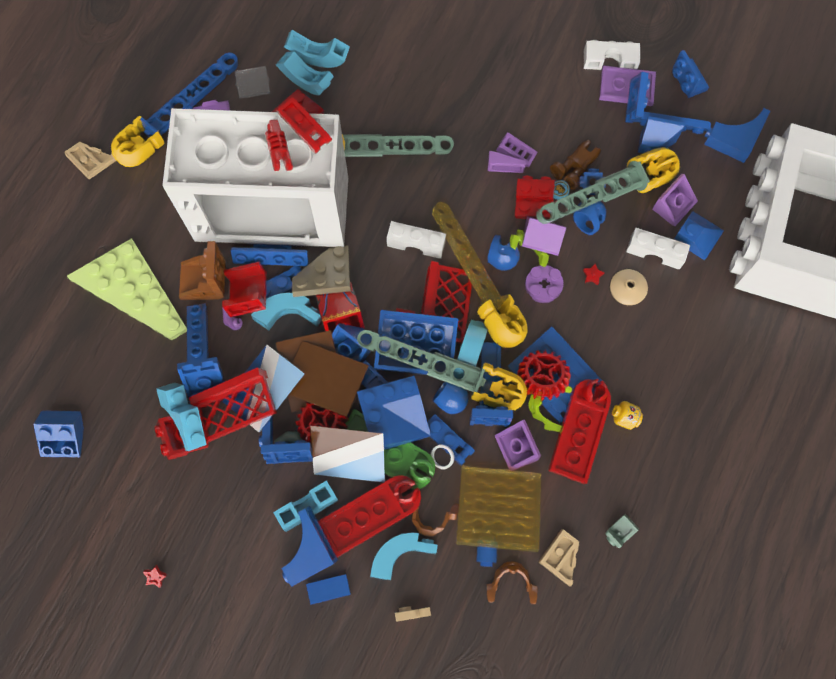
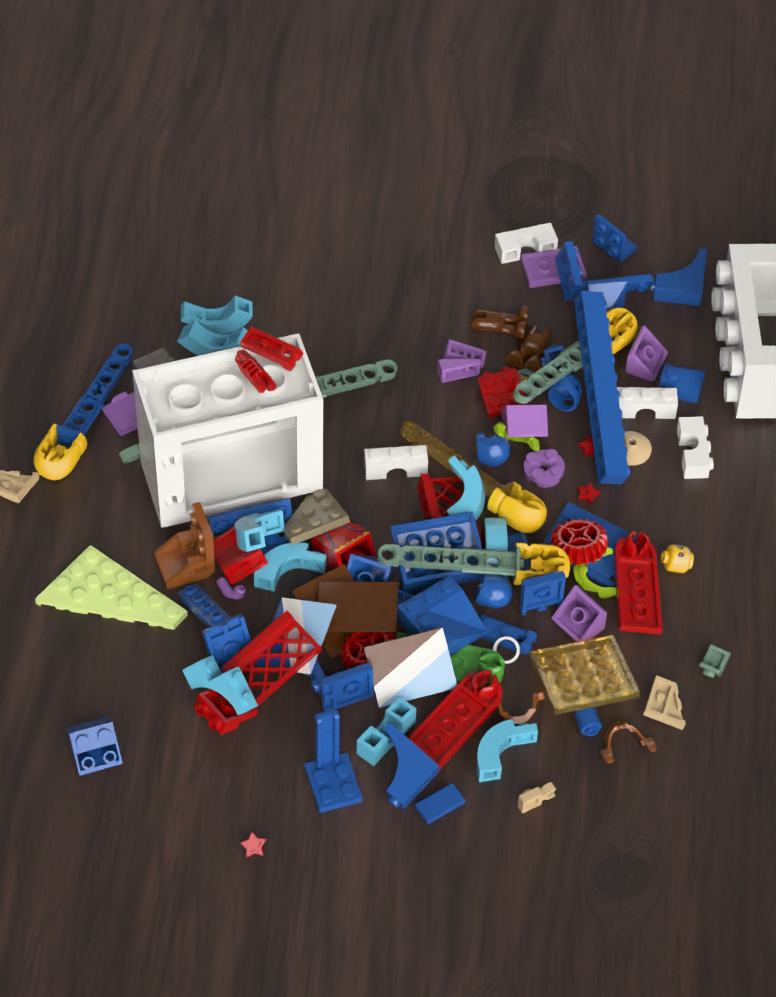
camera: 20 degrees left, 20 degrees down
none -> medium azure arch [235,509,284,552]
none -> blue bracket [304,709,363,813]
none -> medium azure arch [447,456,485,521]
none -> reddish brown piece [471,306,529,340]
none -> blue brick [574,291,630,485]
none -> red piece [577,482,600,504]
none -> white arch [677,416,713,479]

